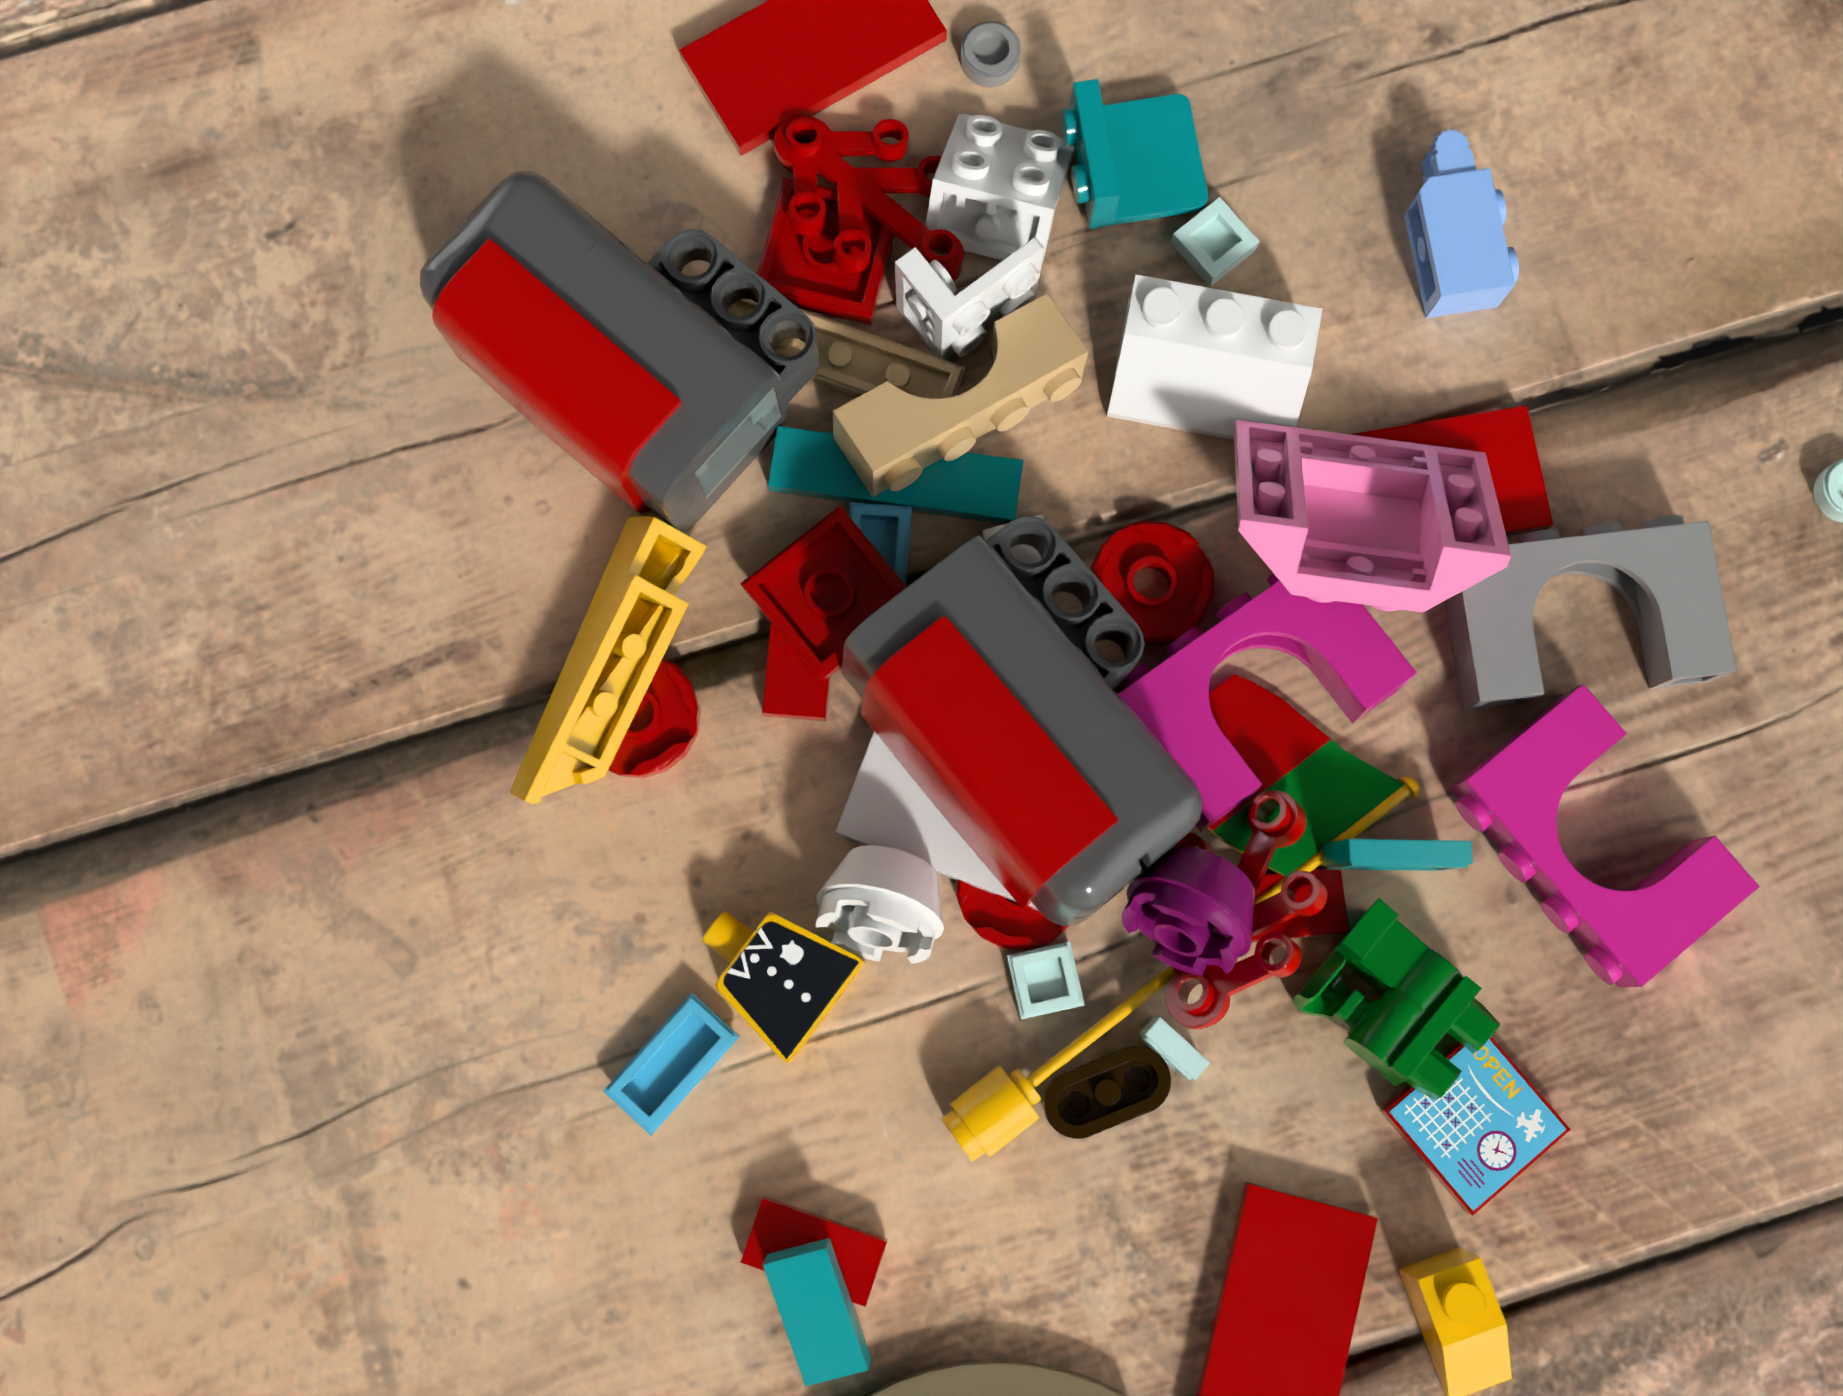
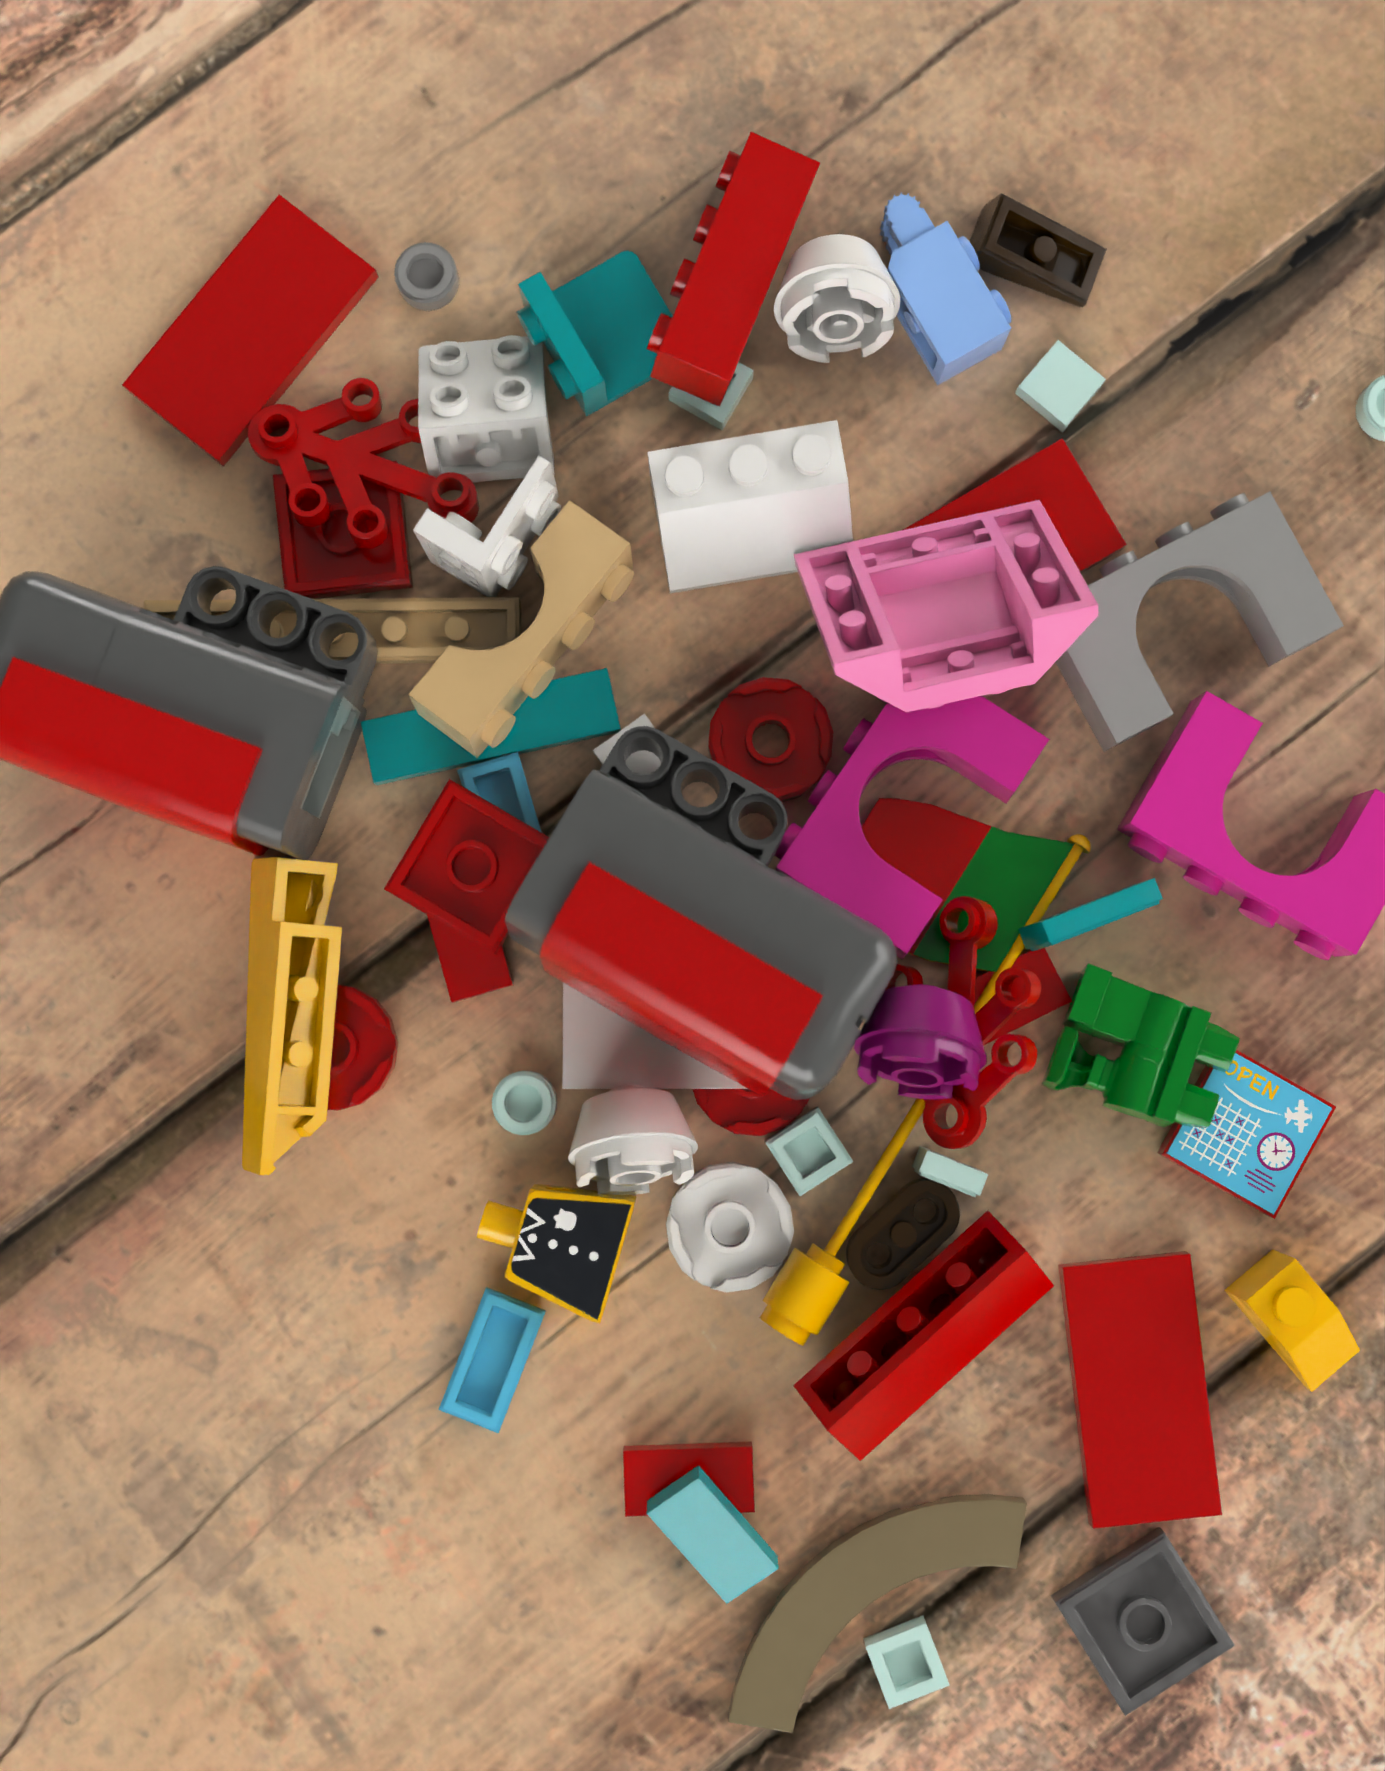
camera: 20 degrees left, 5 degrees up
none -> light aqua tile [492,1070,557,1135]
none -> red brick [647,132,820,407]
none -> white tile [666,1162,794,1293]
none -> white cone [774,234,901,363]
none -> red brick [793,1211,1054,1461]
none -> dark brown slope [969,193,1107,307]
none -> light aqua tile [1015,340,1106,432]

